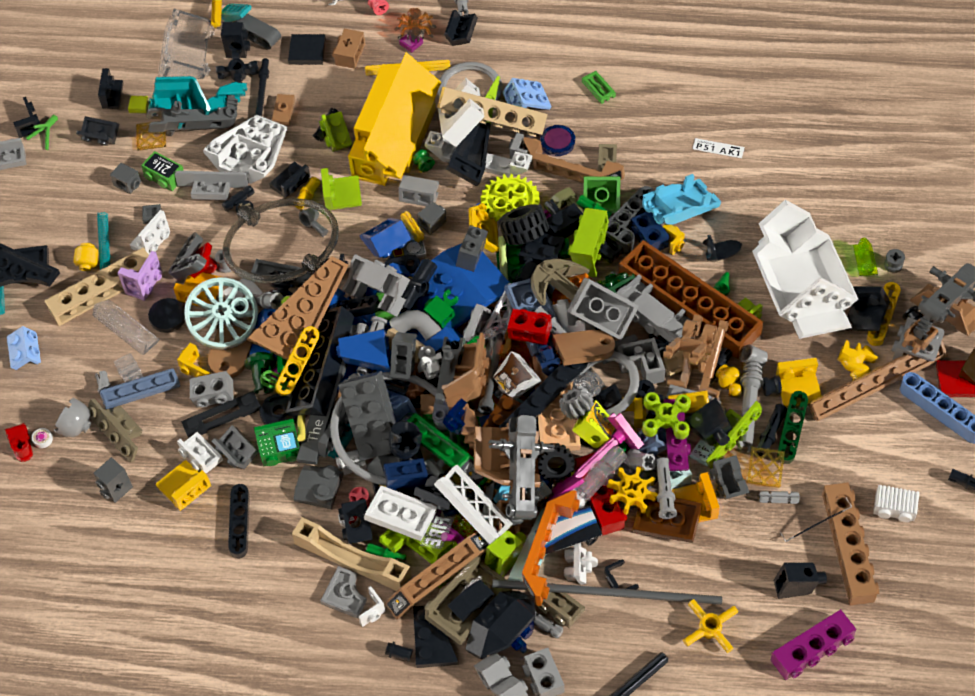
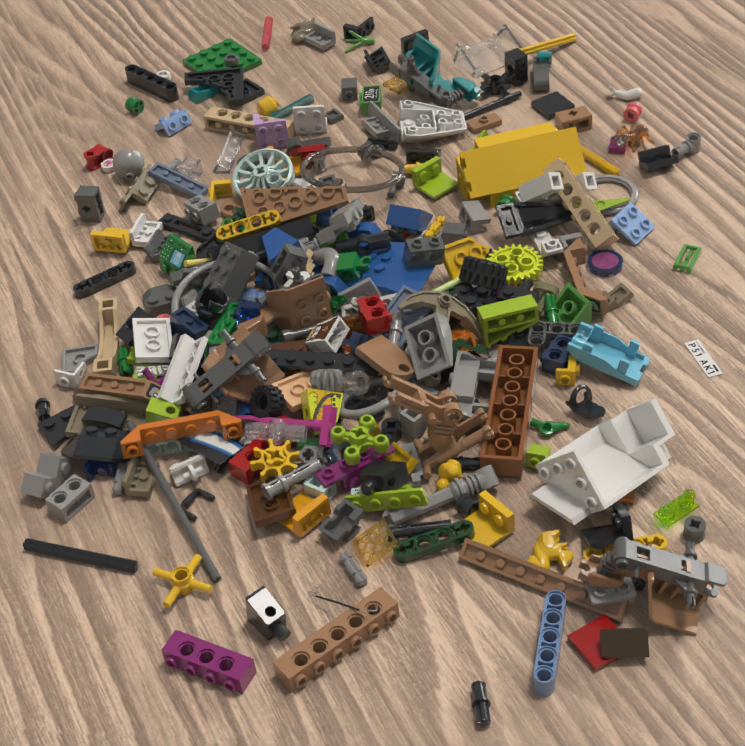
camera: 60 degrees right, 15 degrees down
white brick [873,485,919,522] -> none

